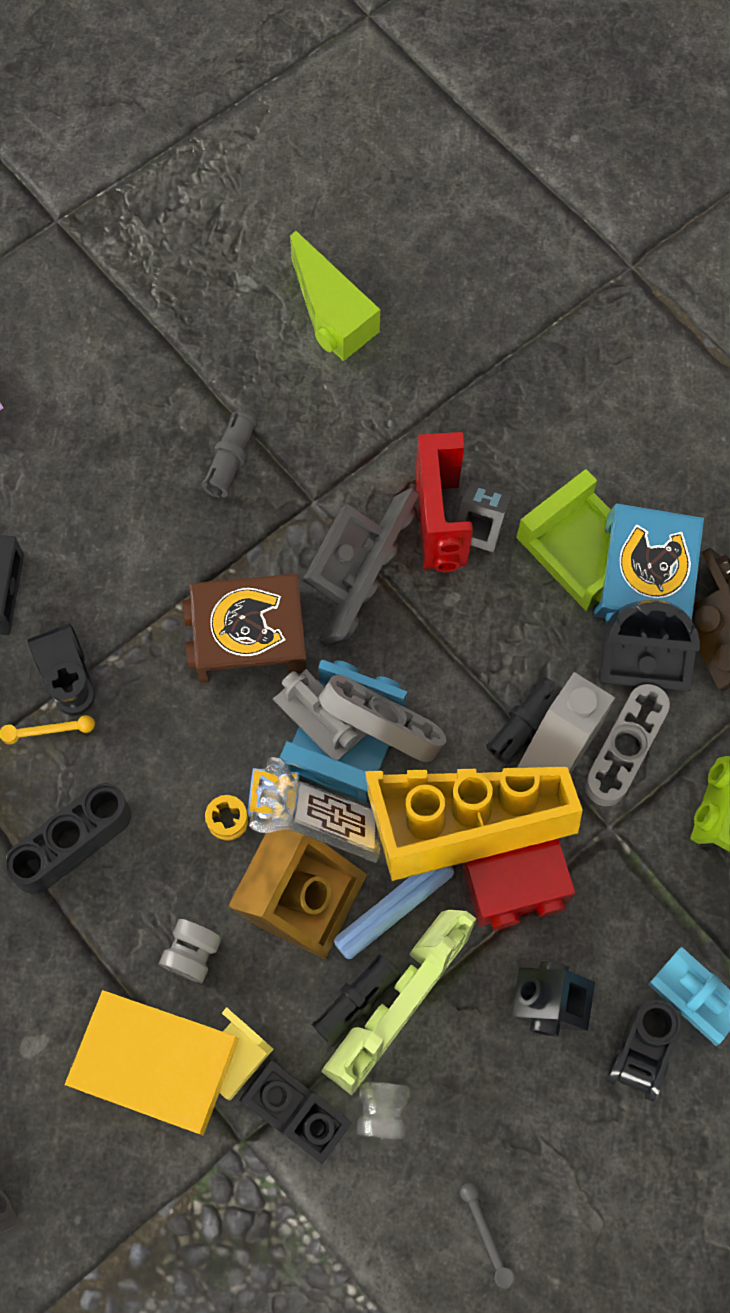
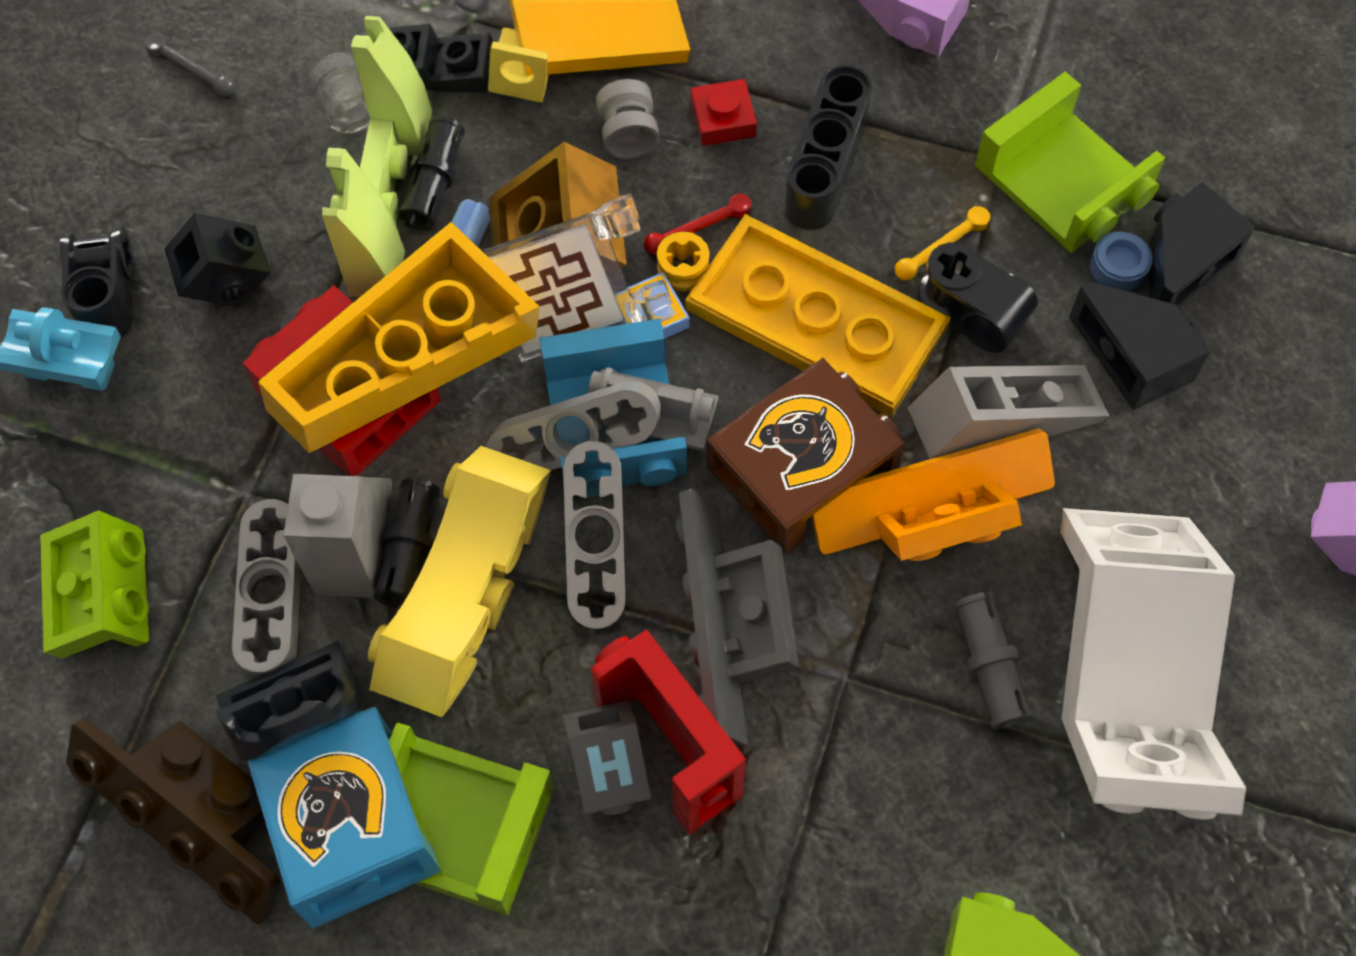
camera: 150 degrees right, 5 degrees down
none -> light yellow brick [368,446,551,717]
none -> light grey beam [563,441,626,629]
none -> red hinge [643,194,752,255]
none -> yellow tile [685,214,951,418]
none -> red plate [691,79,757,146]
none -> light orange bracket [811,428,1055,561]
none -> light grey slope [908,365,1109,459]
none -> white bracket [1060,508,1246,819]

